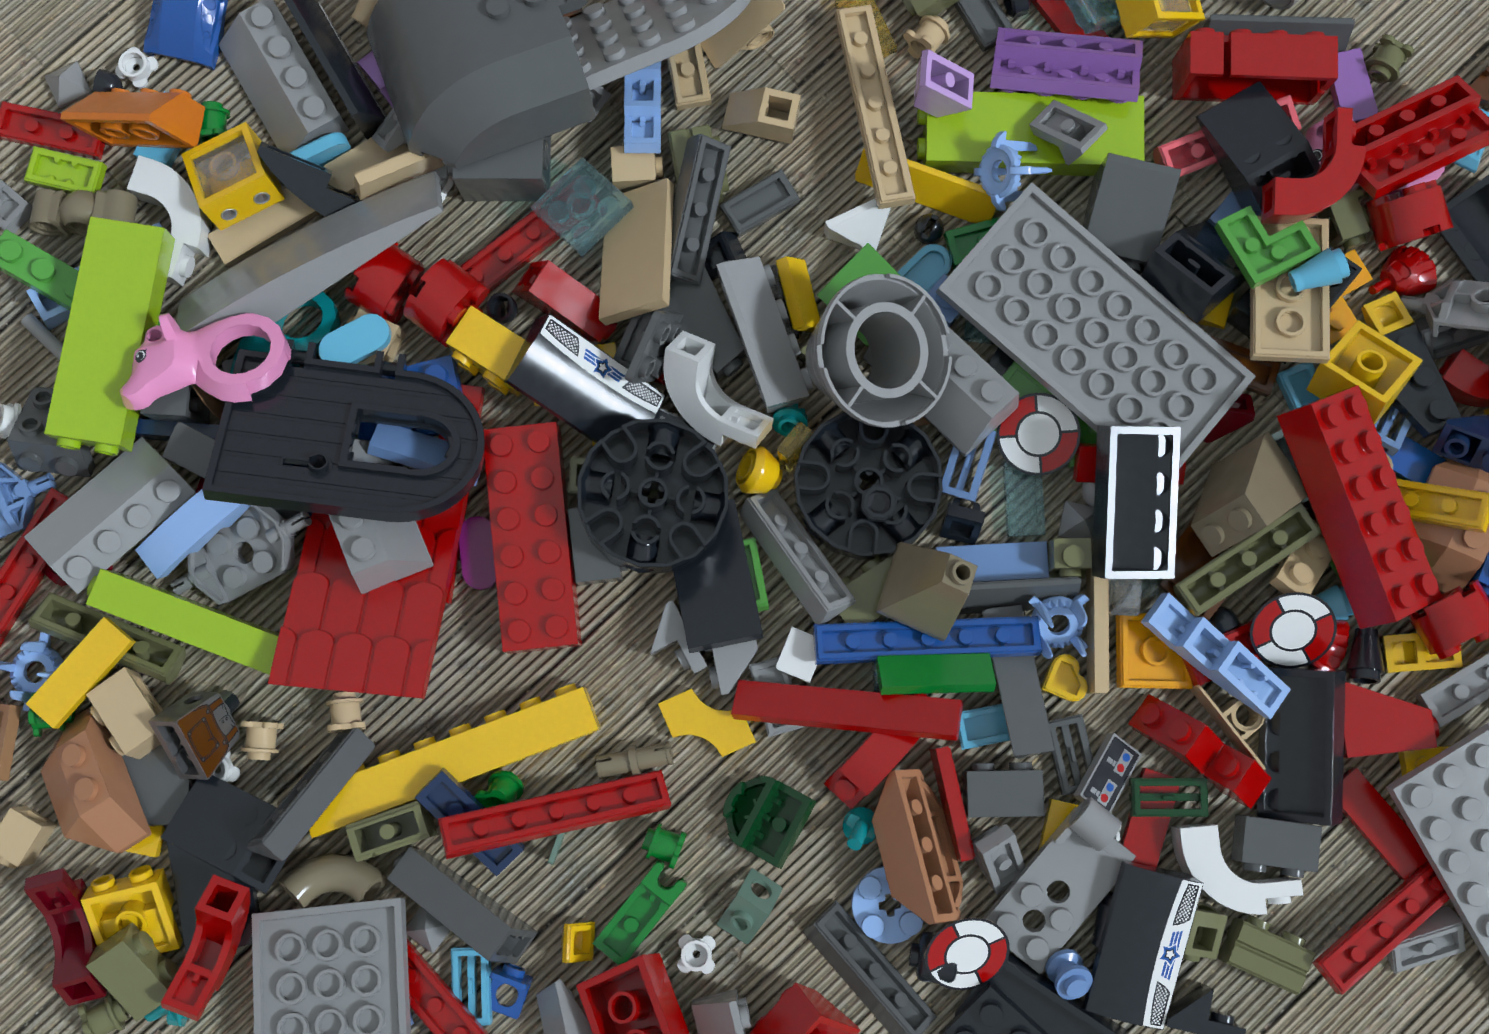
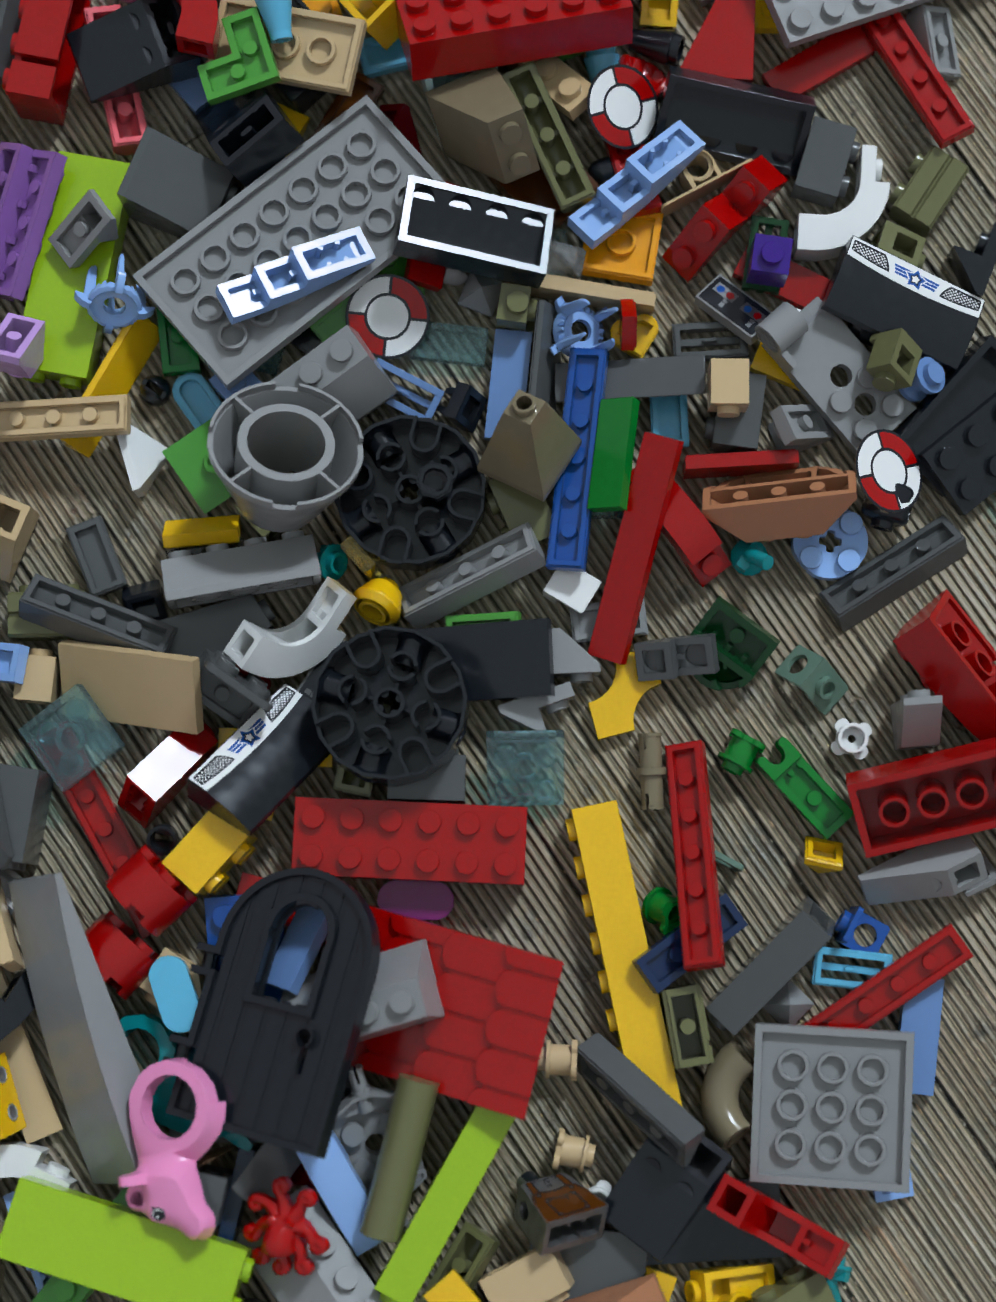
camera: 80 degrees left, 0 degrees up
none -> light blue slope [215,226,375,325]
none -> red animal [242,1175,330,1276]
none -> olive brick [360,1073,440,1242]
none -> clear light blue plate [486,730,564,806]
none -> red tile [620,299,637,351]
none -> dark grey slope [633,633,720,681]
none -> tan brick [707,358,749,418]
none -> dark purple brick [746,233,793,288]
none -> olive brick [866,328,923,392]

